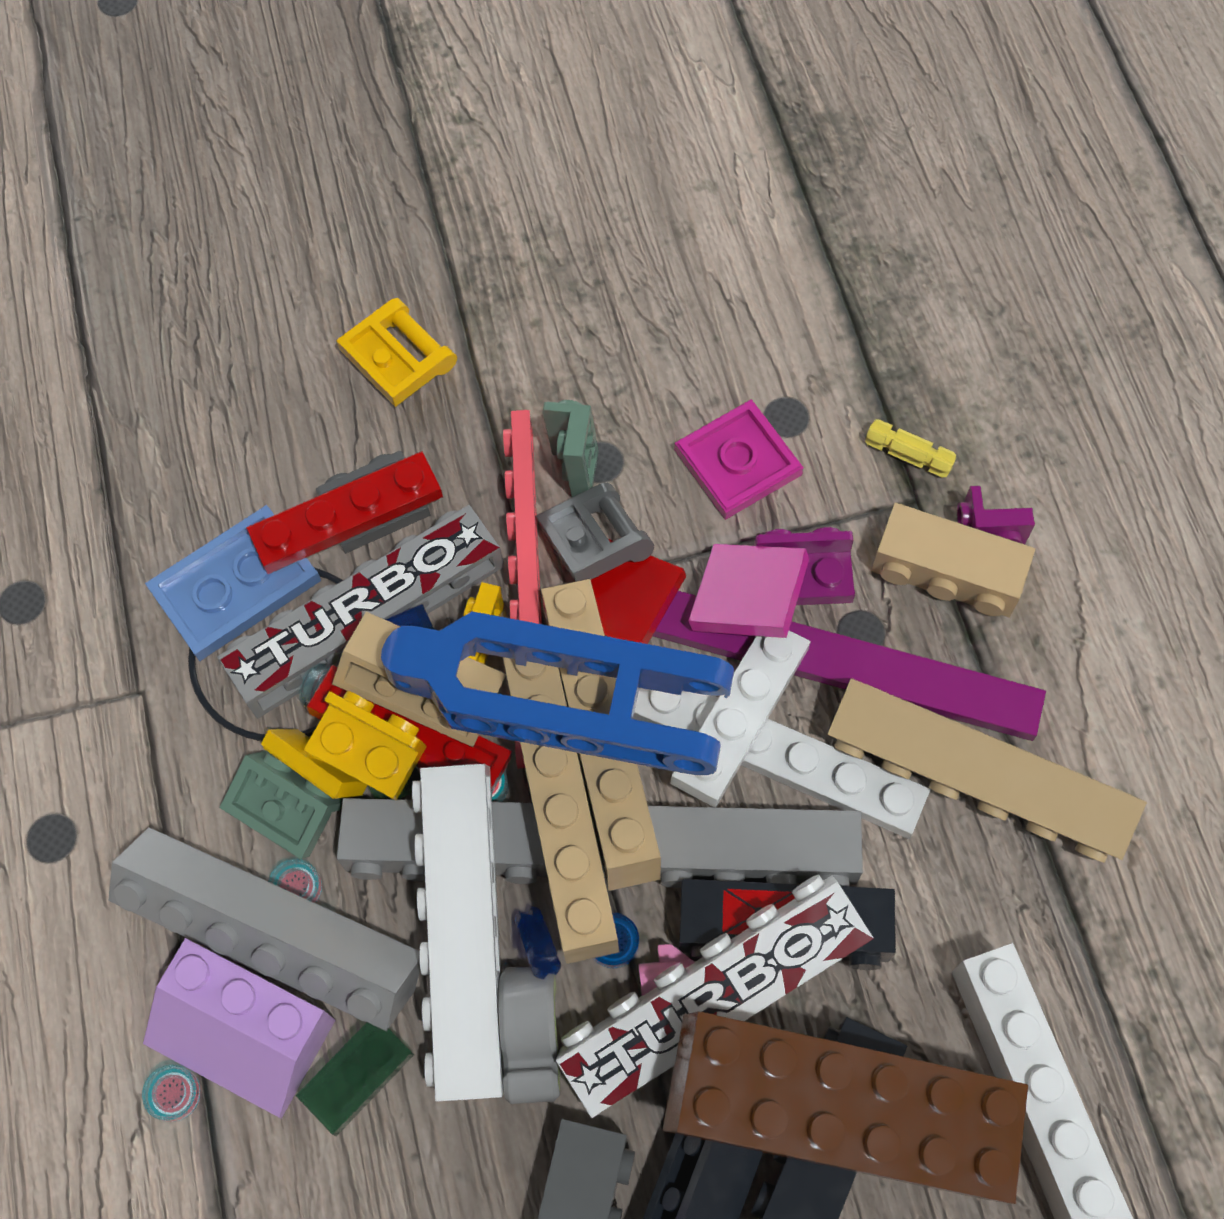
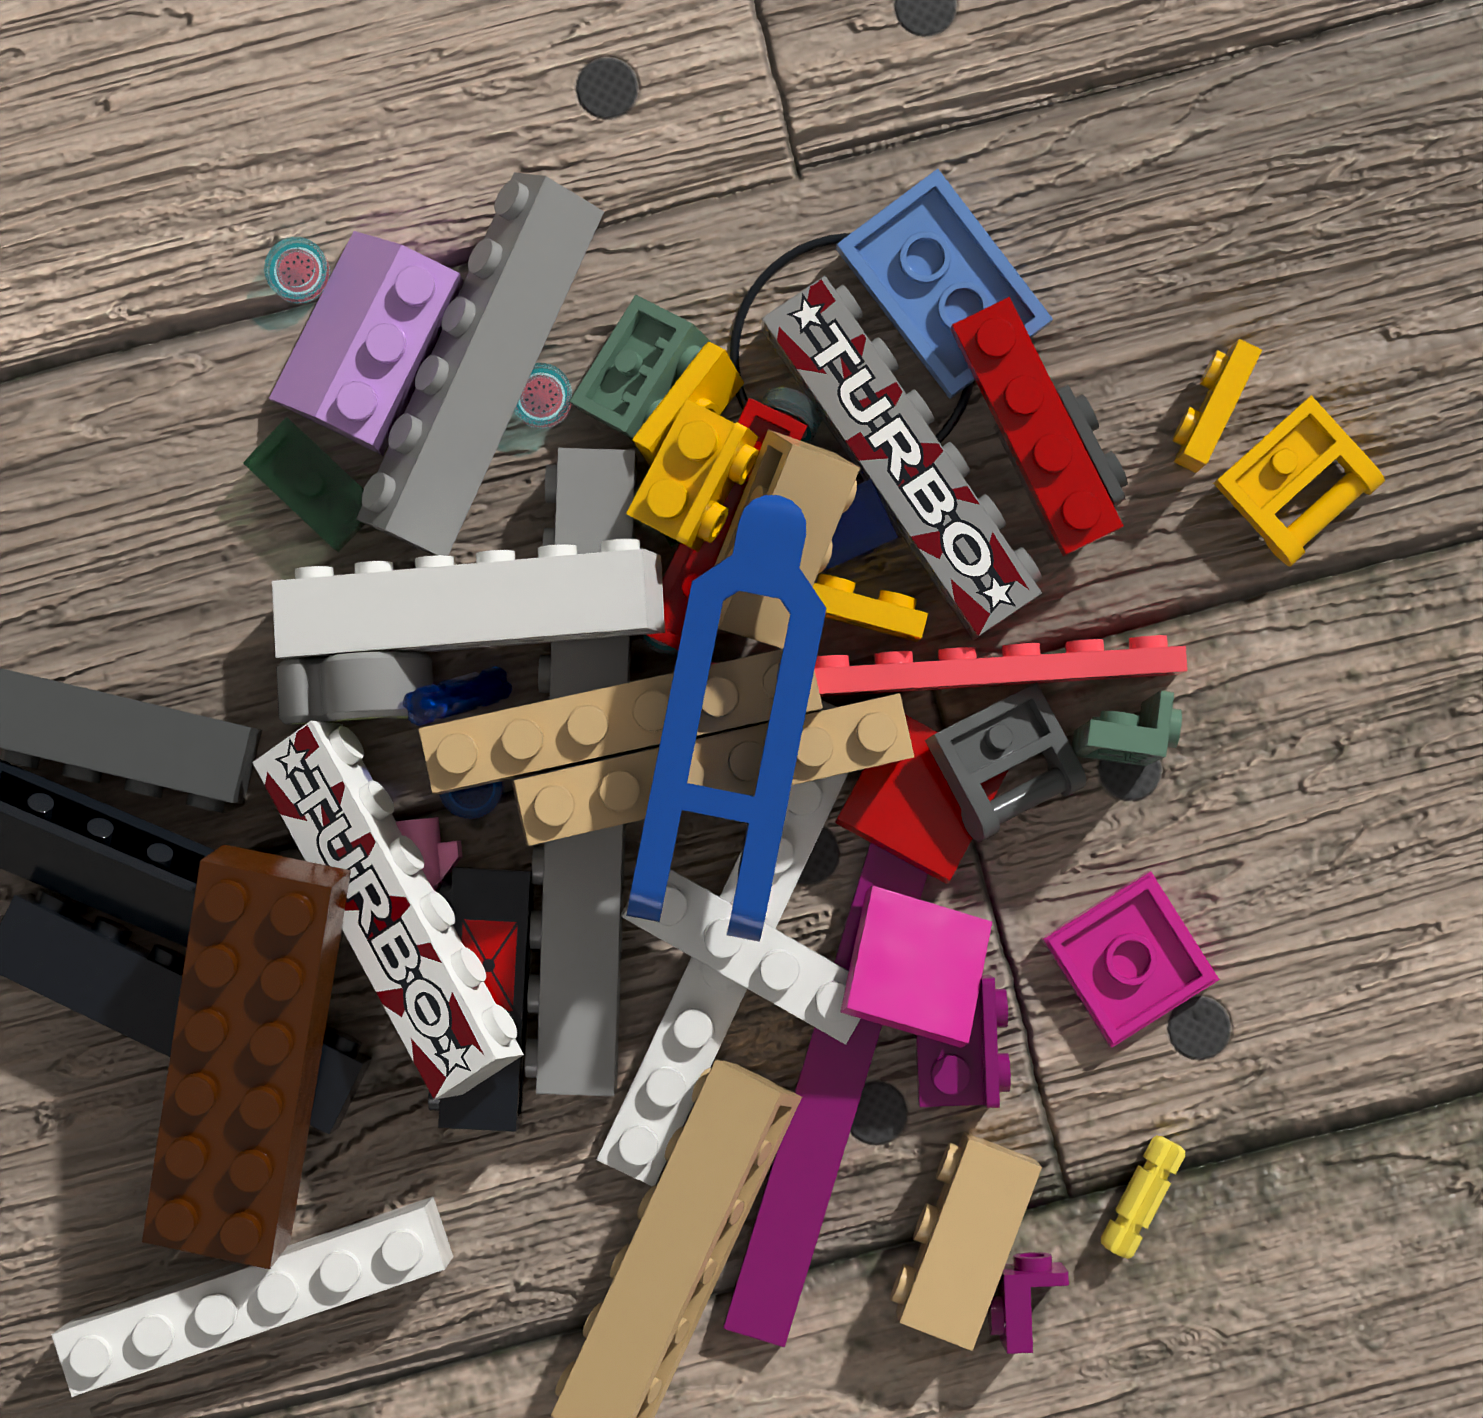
camera: 90 degrees right, 20 degrees up
none -> yellow plate [1172,339,1262,473]

